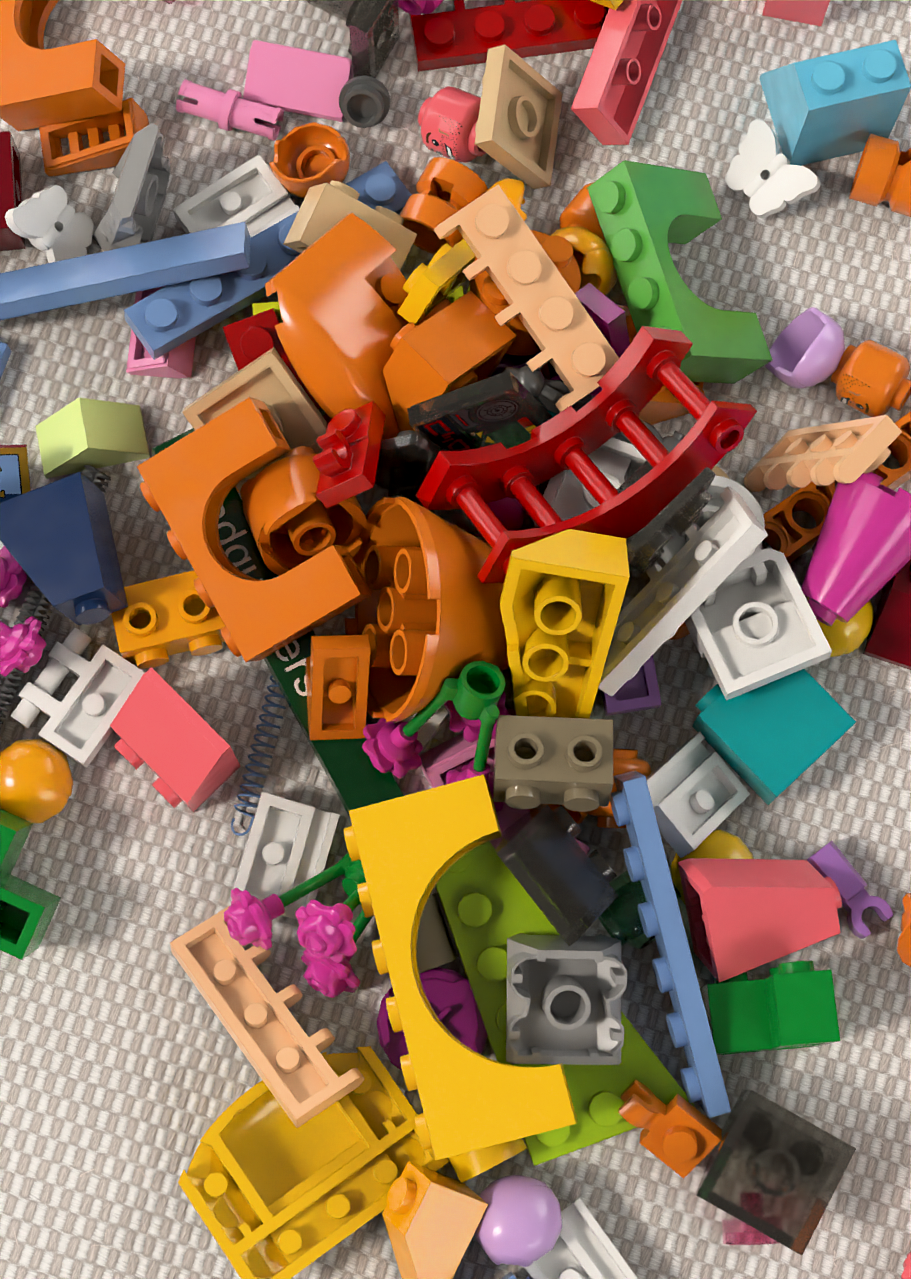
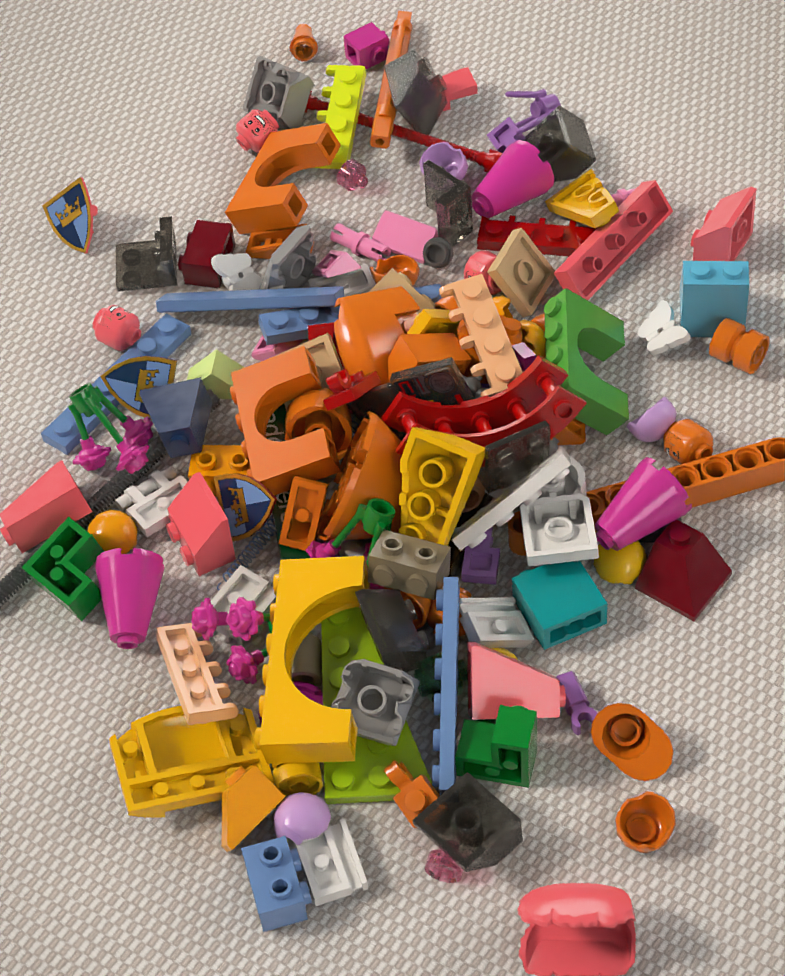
camera: 25 degrees right, 25 degrees down
light nougat hinge [744,415,902,492] -> none
none -> dark pink cone [95,548,165,649]
none -> shield [214,473,277,542]
none -> bright pink slope [312,250,362,278]

